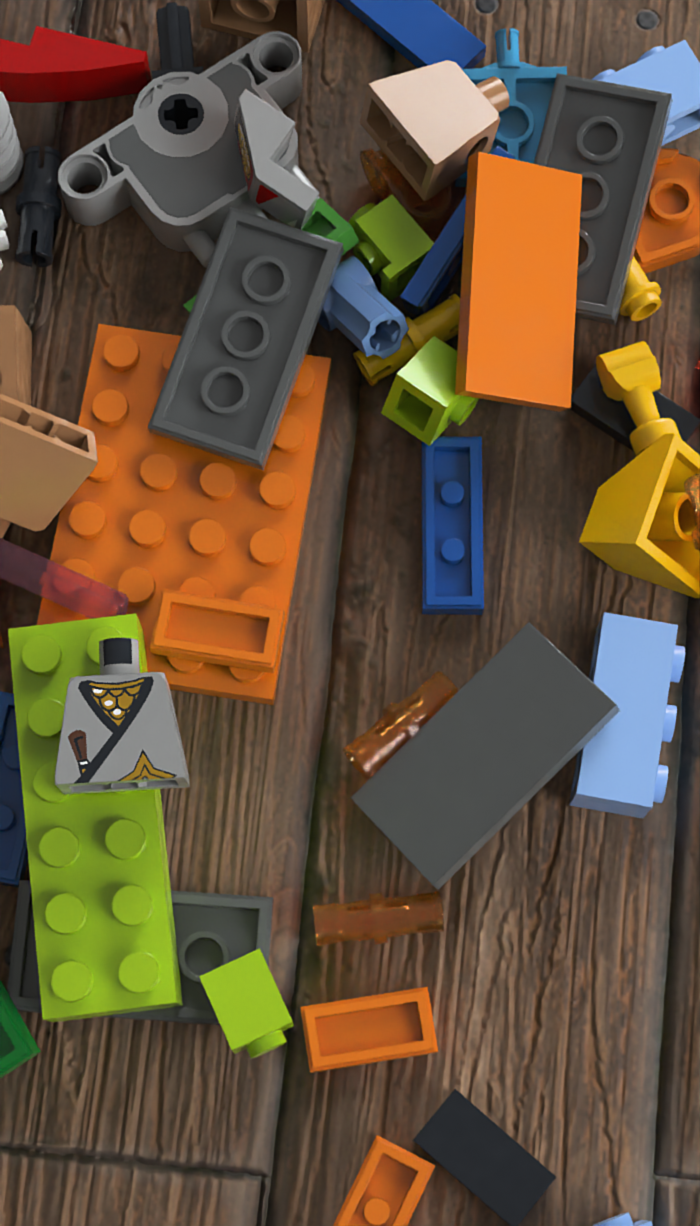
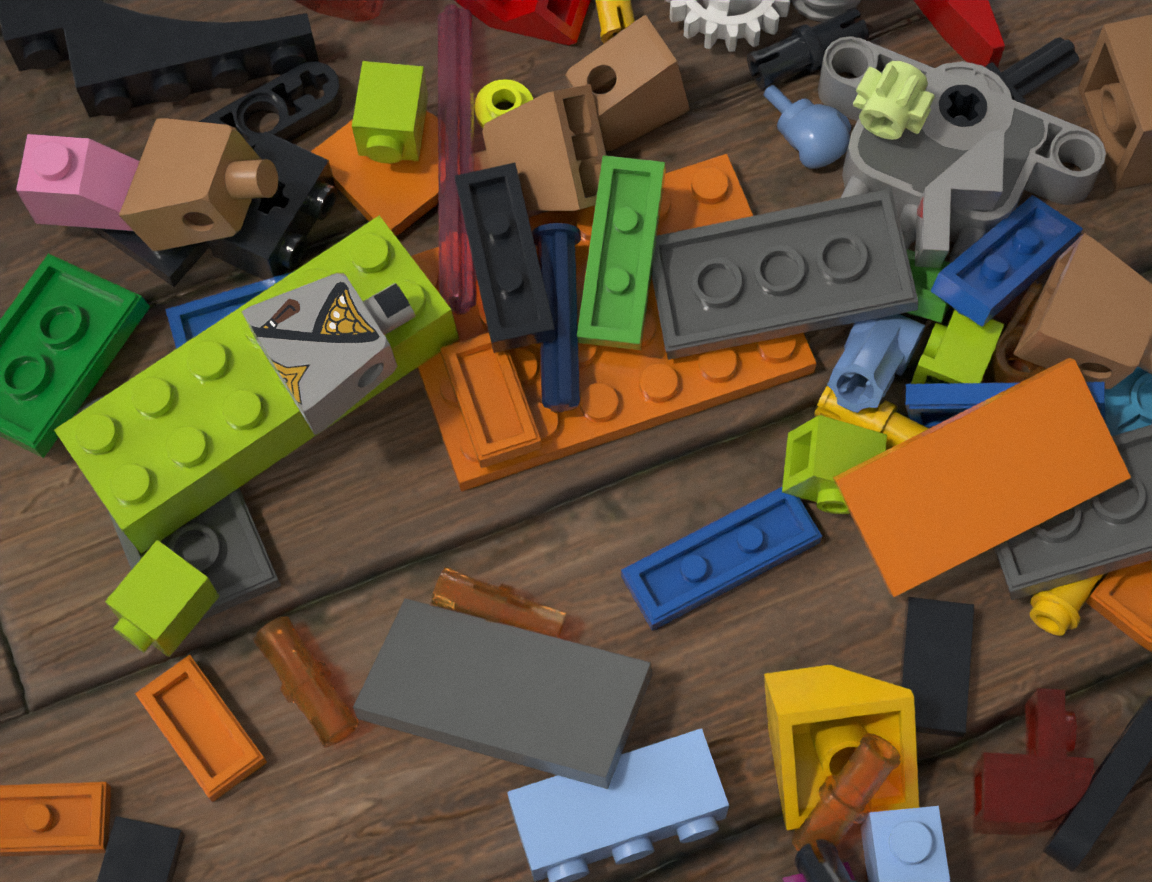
camera: 65 degrees right, 5 degrees down
yellow leg [596,341,682,457] -> none
none -> black plate [454,162,556,353]
none -> dark blue axle [532,223,581,412]
none -> bright green plate [577,155,666,350]
none -> medium blue piece [764,85,851,169]
none -> yellowish green gear [853,61,935,140]
none -> blue plate [931,195,1083,327]

